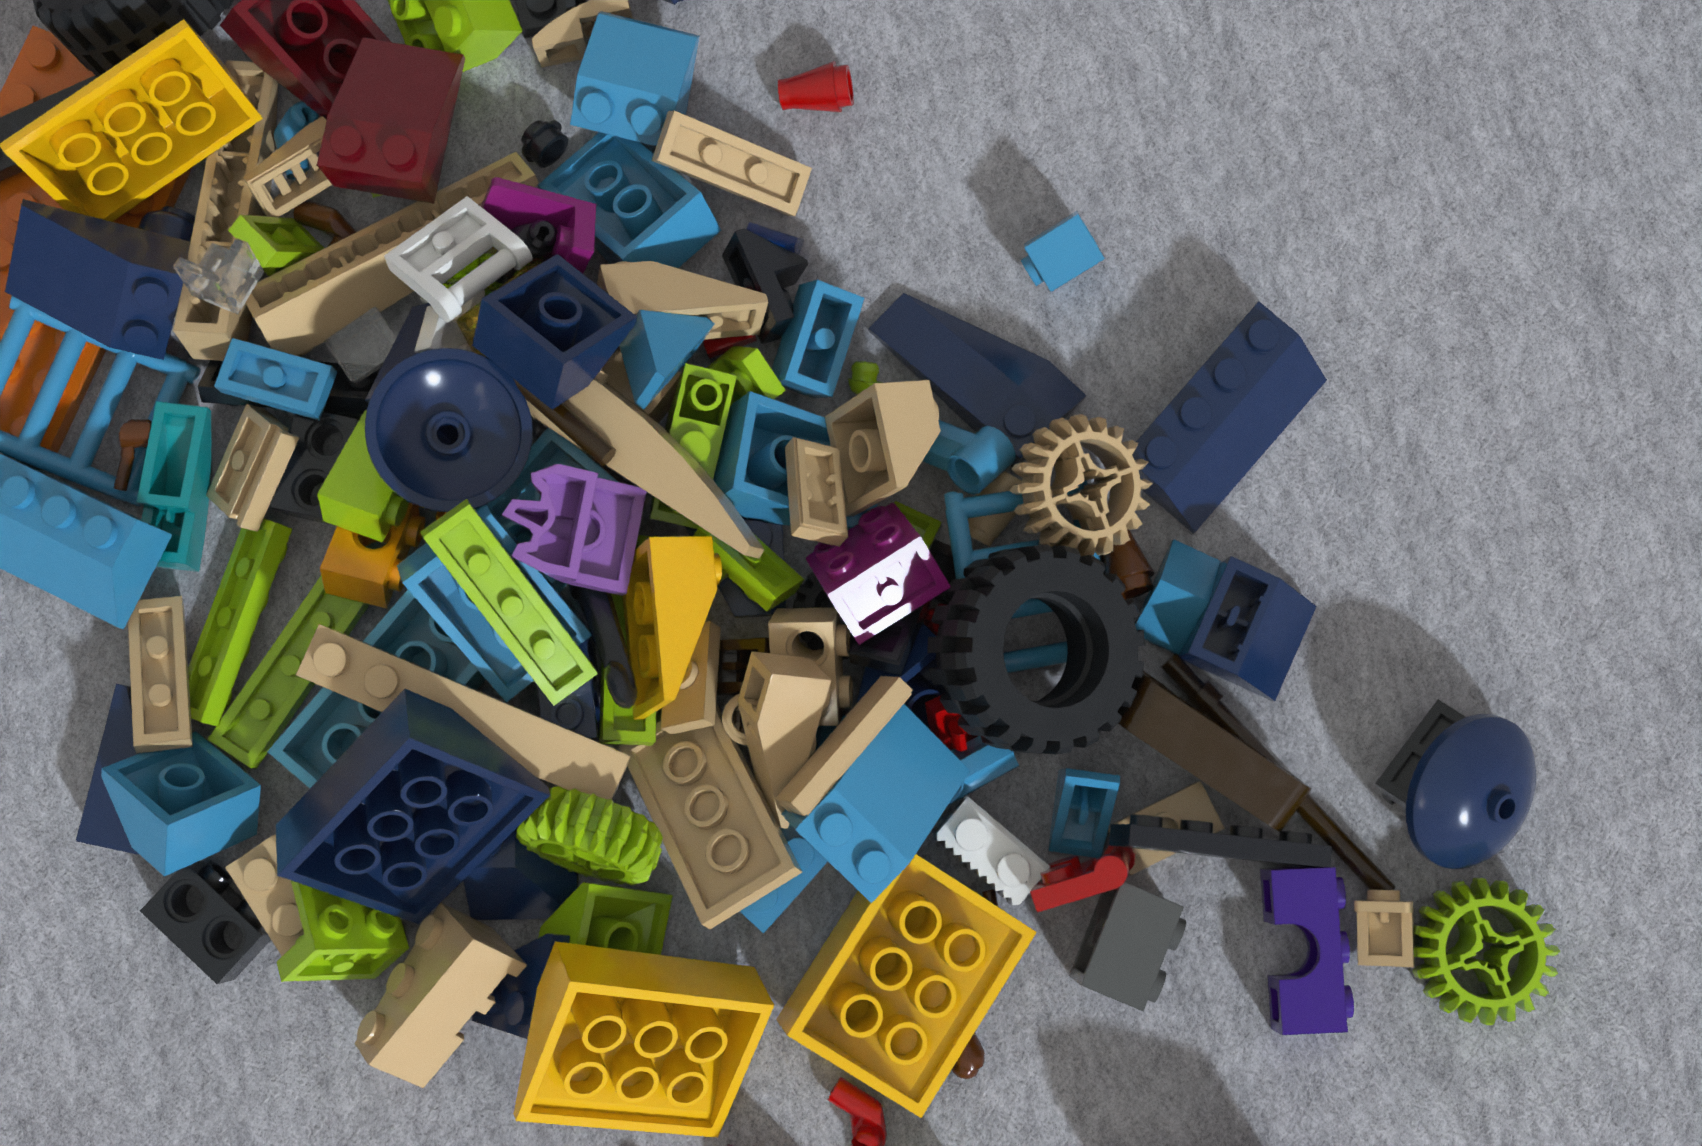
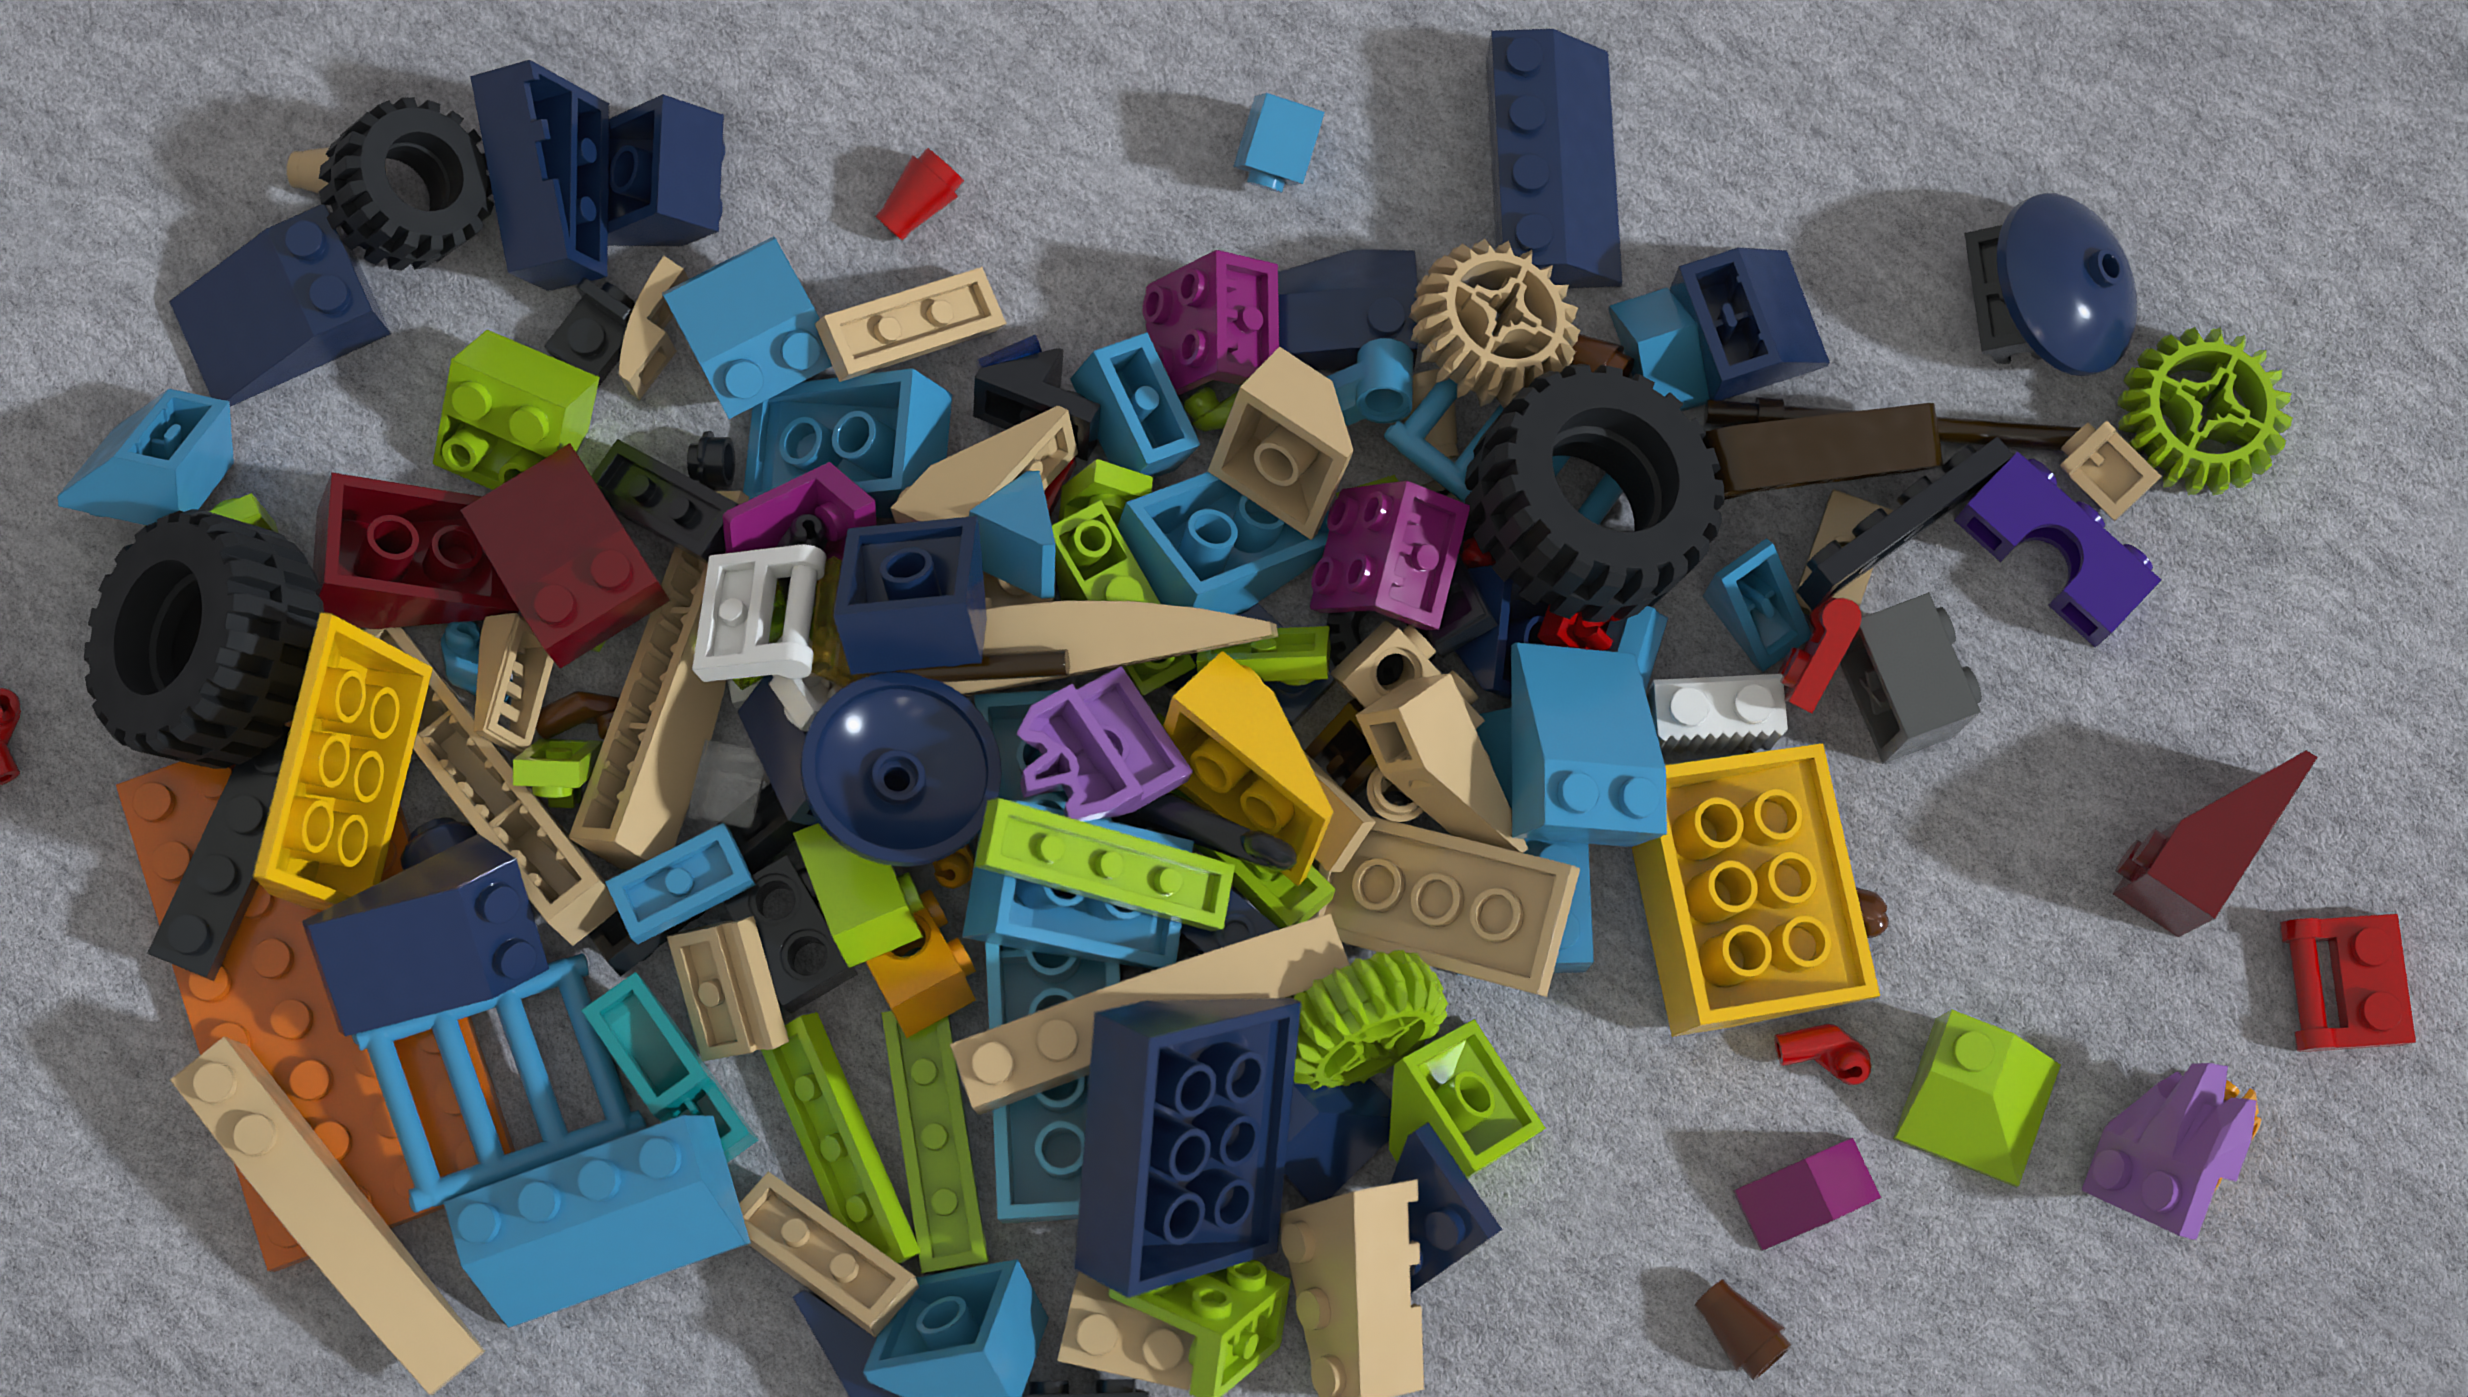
camera: 45 degrees left, 5 degrees down
reddish brown hand [113,419,152,491] -> none
clear panel [173,238,264,314] -> none
yellow slope [513,941,774,1138] -> none
tan tile [775,676,913,816] -> none
tan plate [785,437,848,546] -> none
none -> black plate [591,439,739,564]
none -> magenta bracket [1142,250,1279,396]

